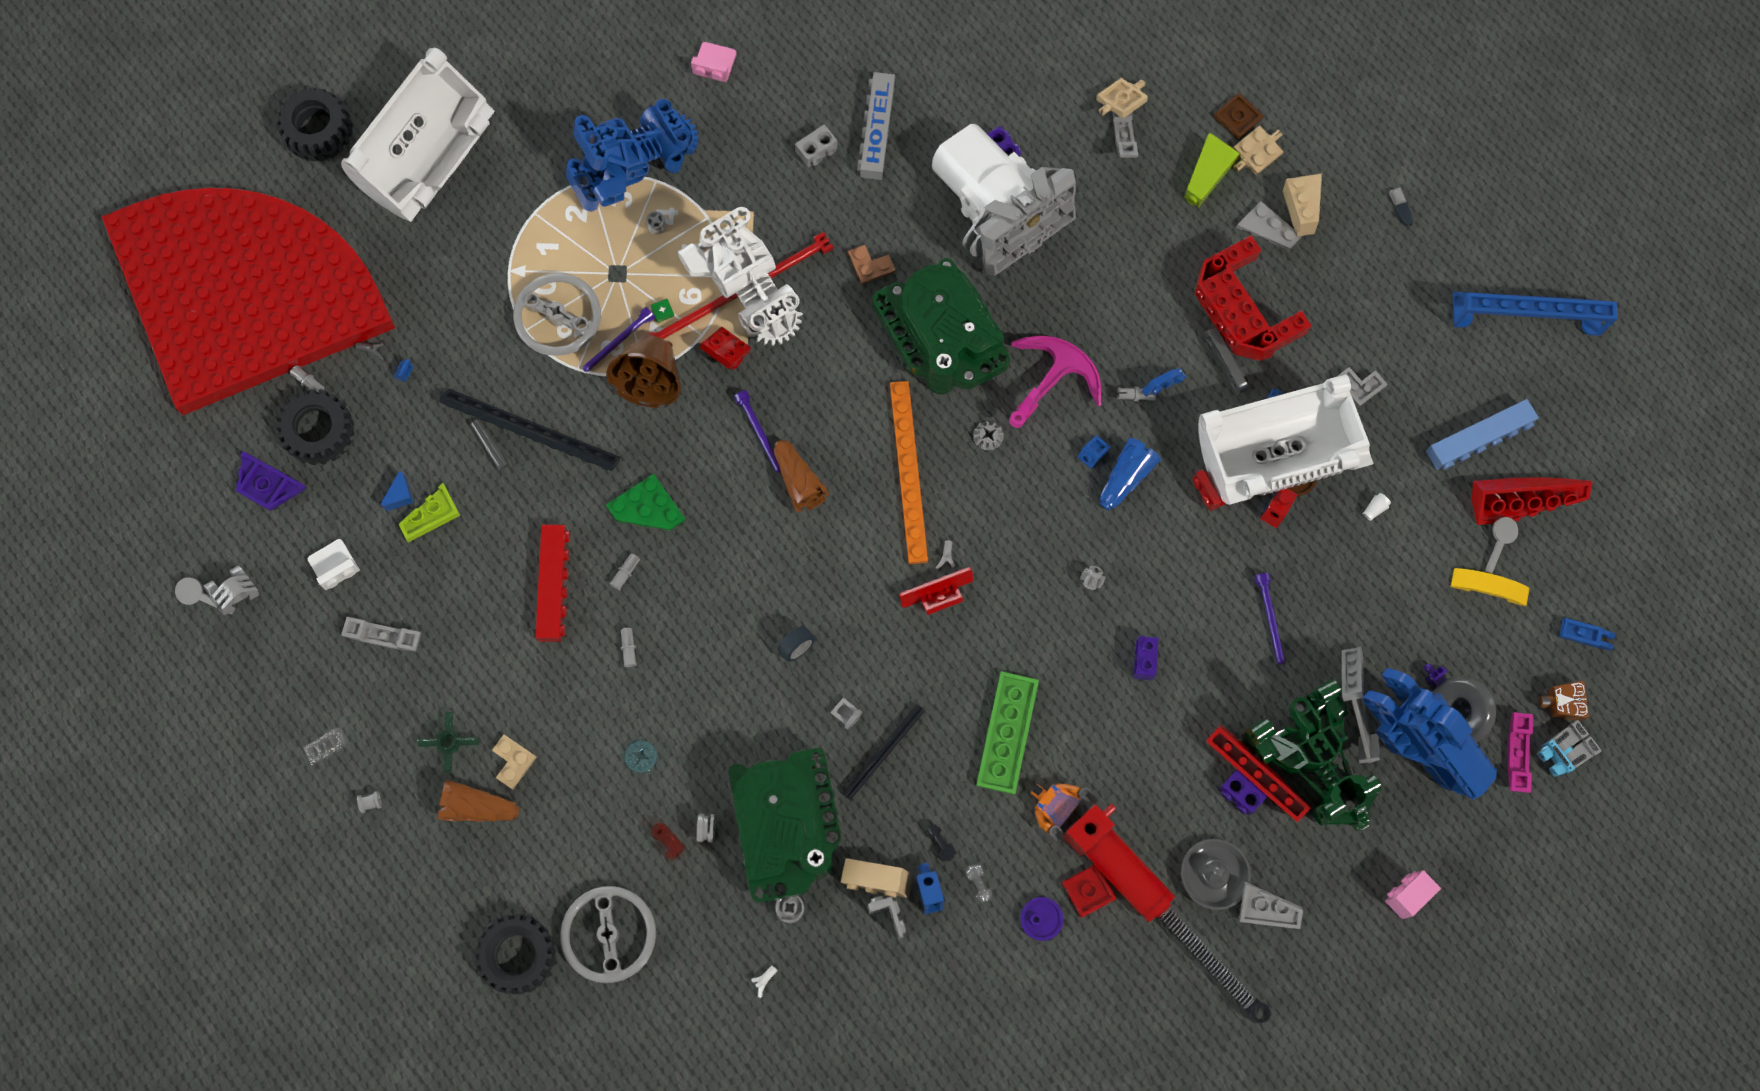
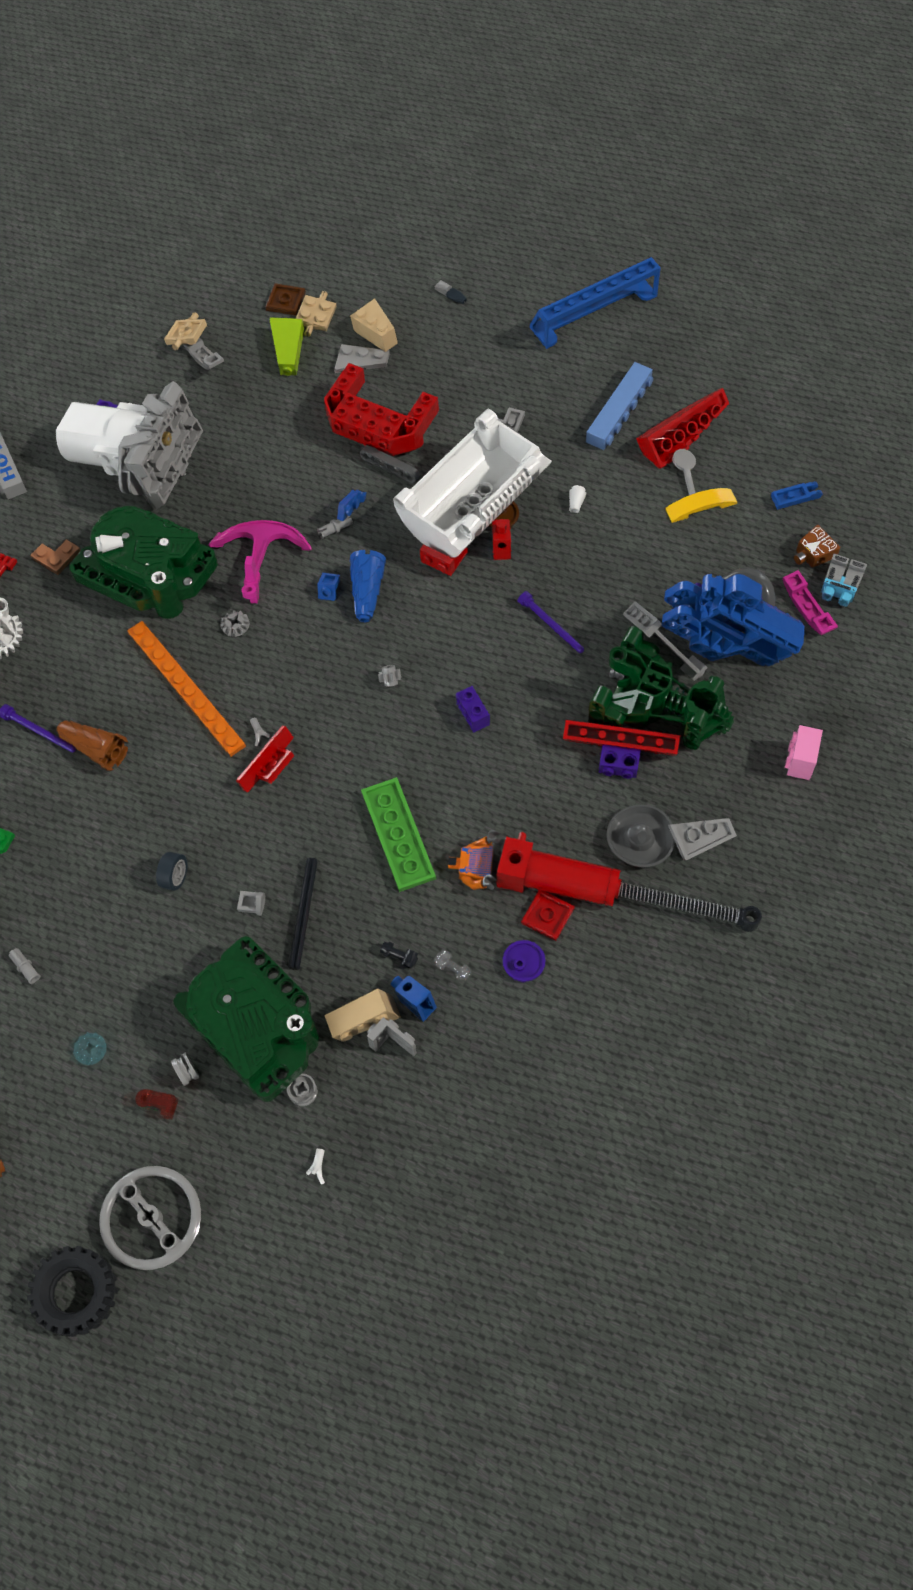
camera: 25 degrees left, 10 degrees down
none -> white cone [95,535,123,553]

